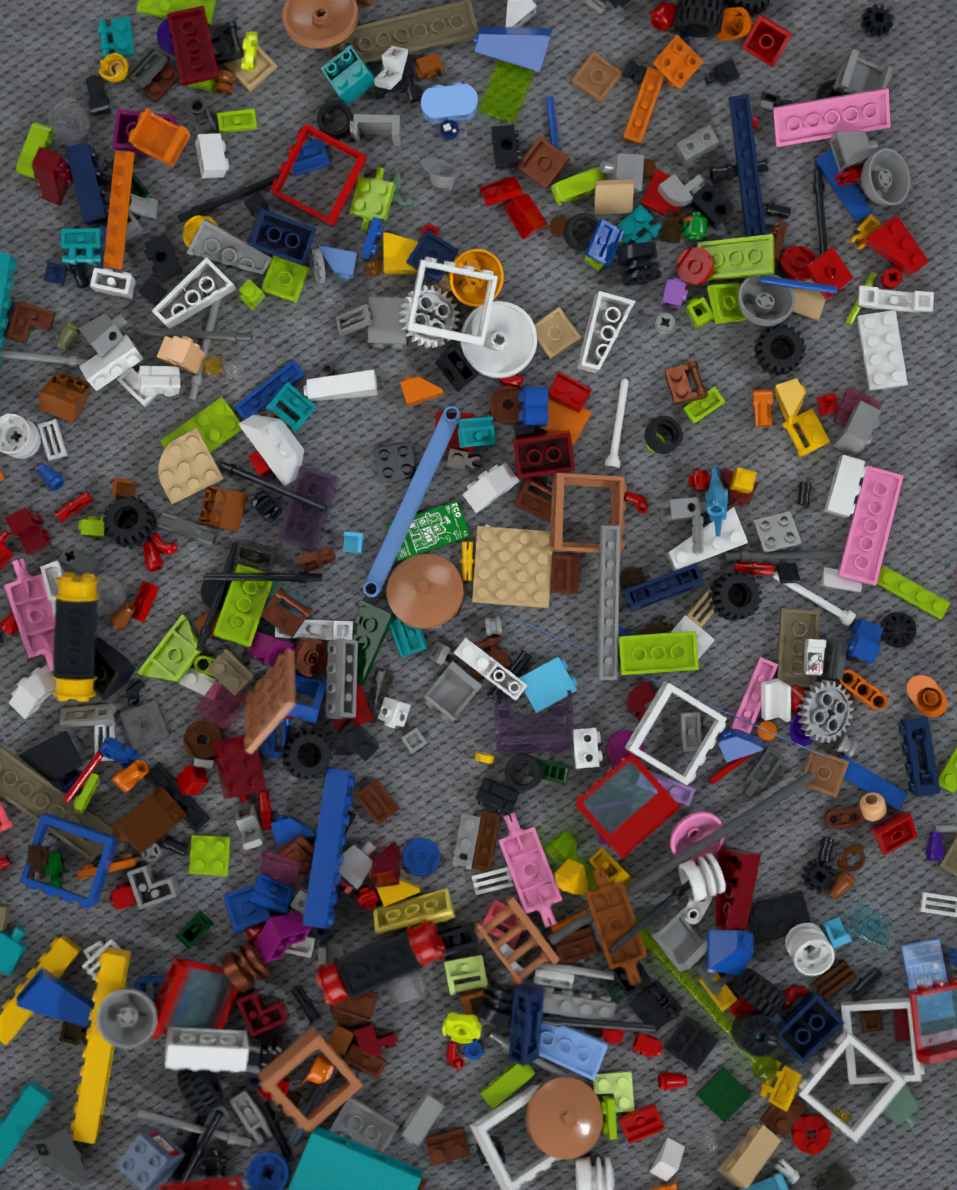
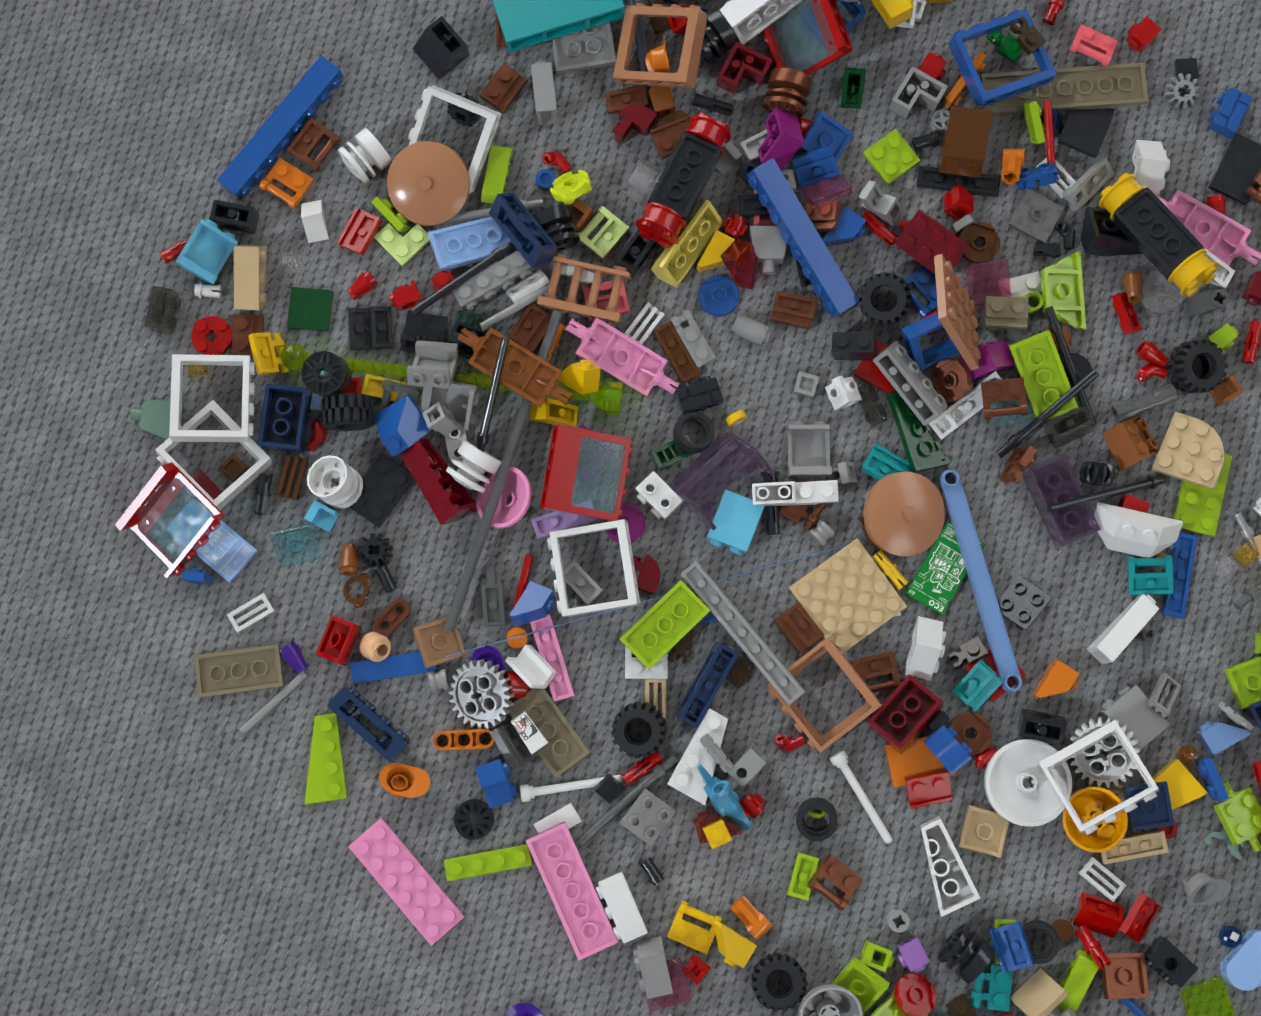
camera: 145 degrees right, 5 degrees down
medium azure panel [343,531,364,554] -> none
none -> light grey panel [407,340,459,388]
none -> light grey brick [422,401,458,436]
none -> light grey head [732,315,772,346]
none -> black pin [1033,242,1061,259]
none -> red pin [1075,925,1111,970]
none -> white tile [1078,857,1127,902]
none -> tan plate [1100,830,1169,864]

